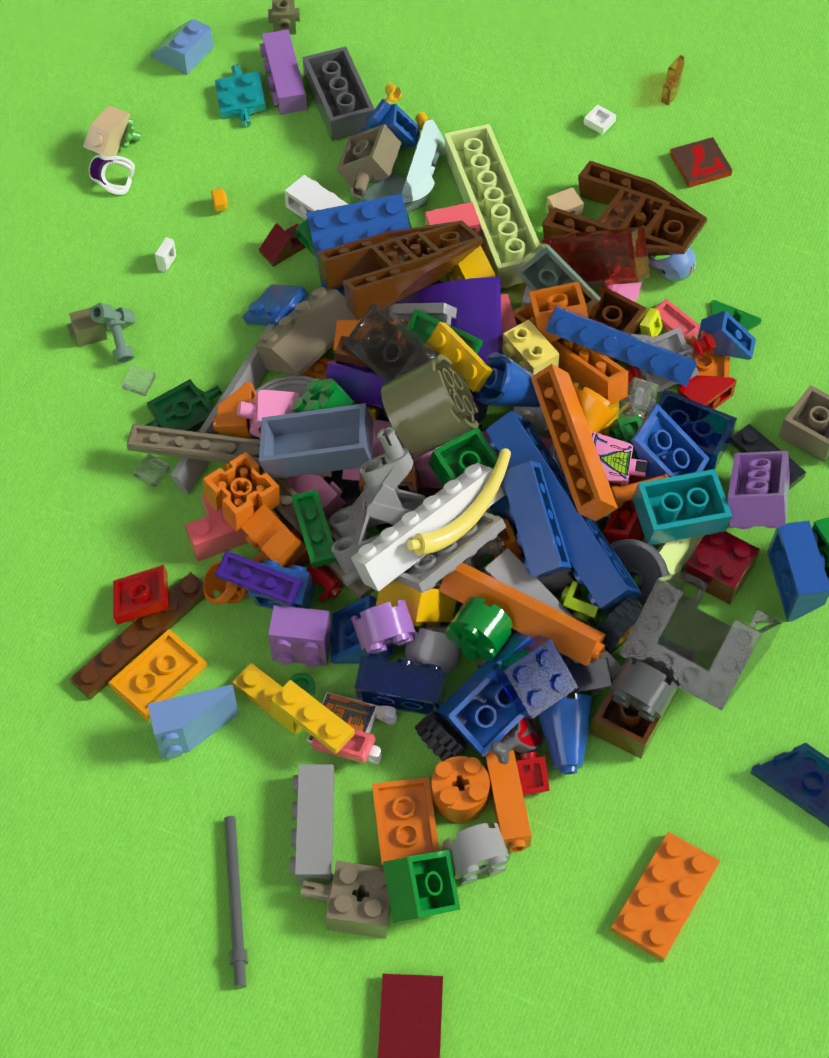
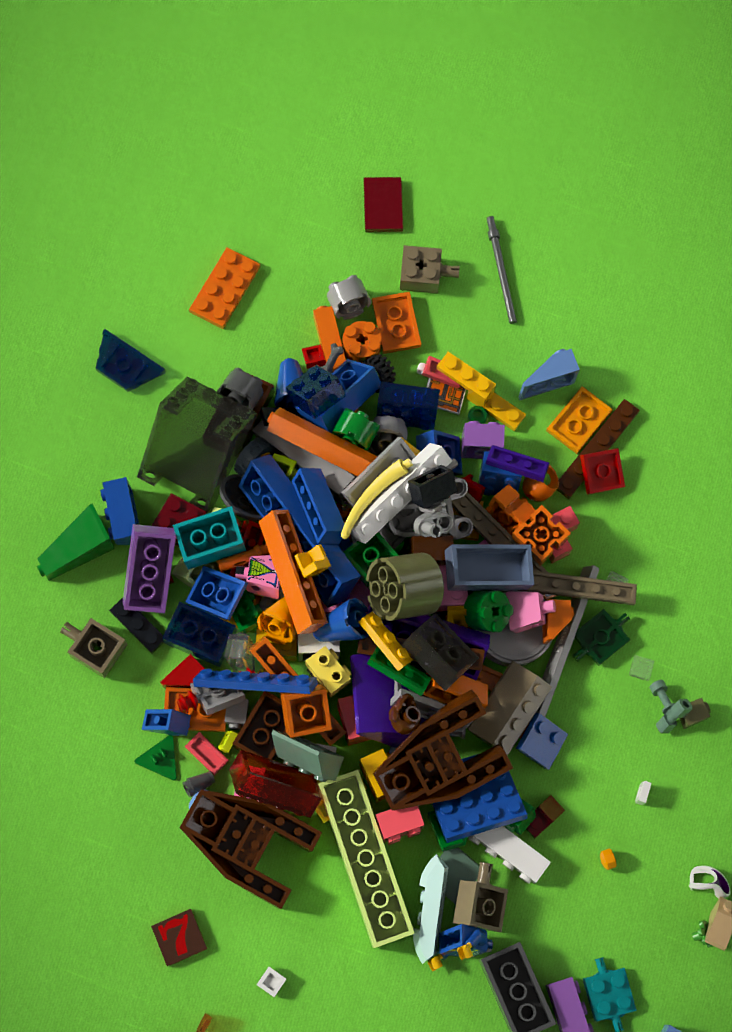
camera: 170 degrees right, 15 degrees up
light grey brick [290,764,335,885] -> none
green plate [291,489,338,569] -> none
medium lavender brick [351,600,416,655] -> none
green brick [382,850,461,923] -> none
tan panel [546,187,584,217] -> none
none -> dark grey cone [183,771,215,797]
none -> yellow panel [295,544,331,578]
none -> reddish brown head [389,693,421,735]
none -> black brick [408,465,458,509]

